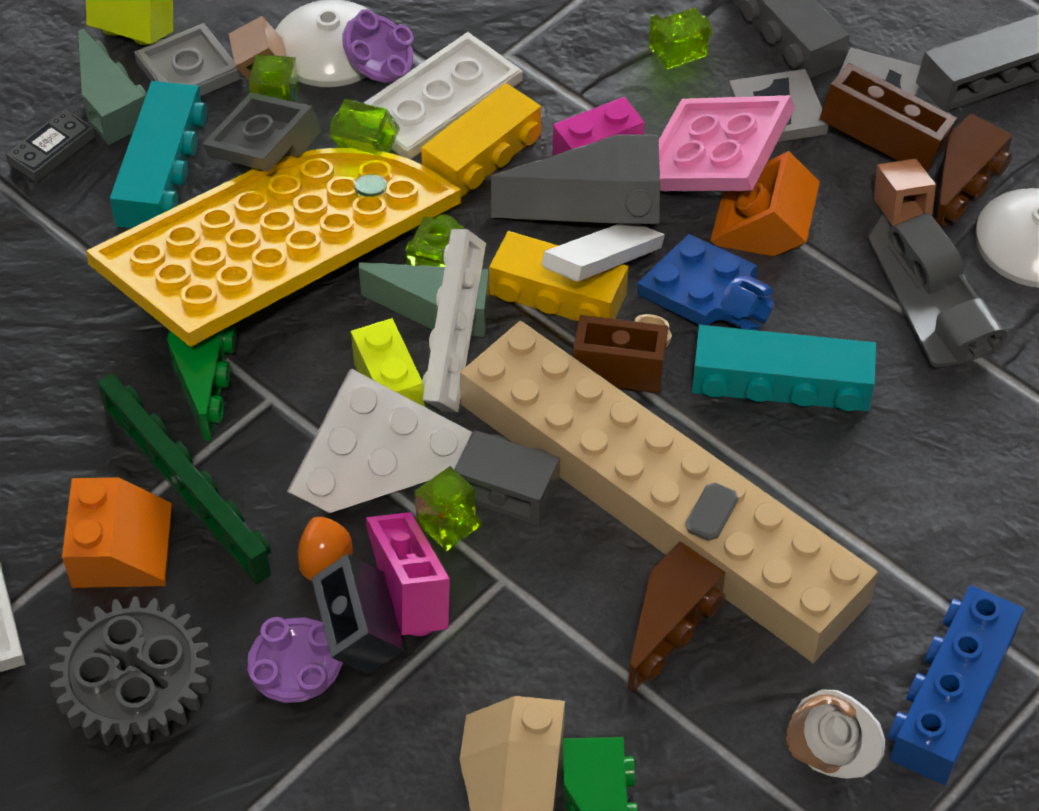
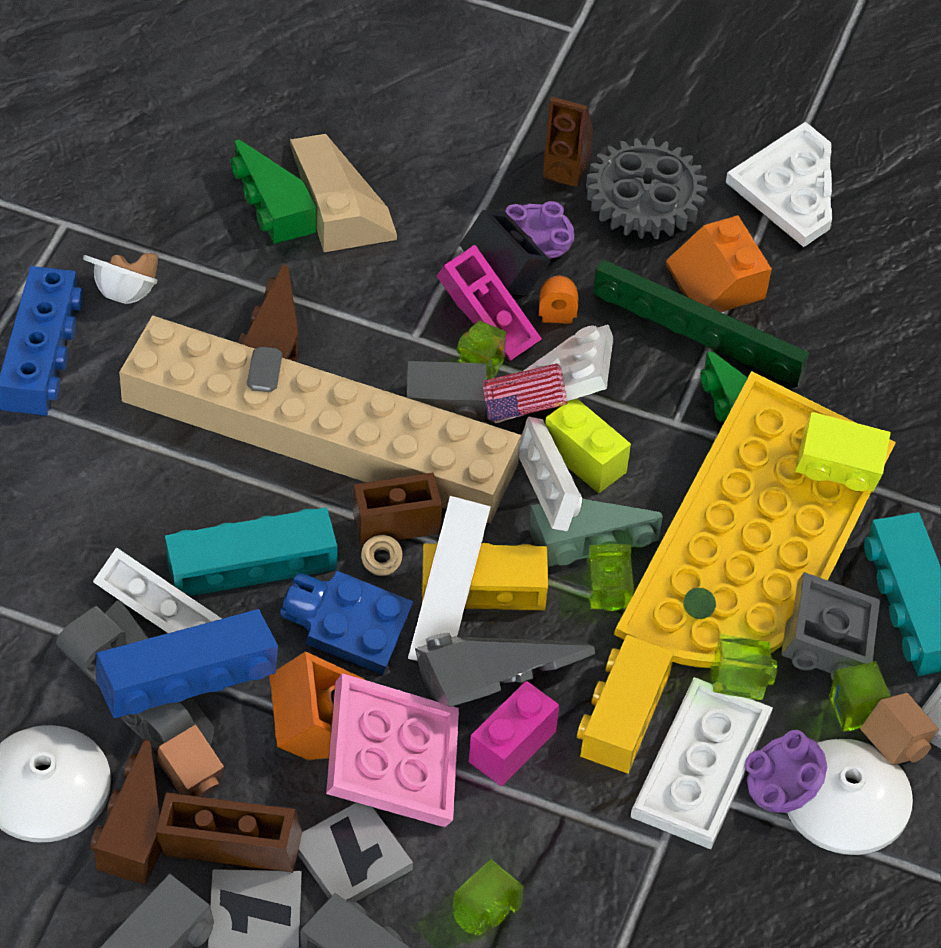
camera: 155 degrees right, 0 degrees up
none -> white plate [93,548,222,633]
none -> blue brick [96,609,278,718]
none -> clear pink tile [482,363,568,422]
none -> reddish brown slope [543,96,593,187]
none -> neon yellow brick [795,412,891,492]

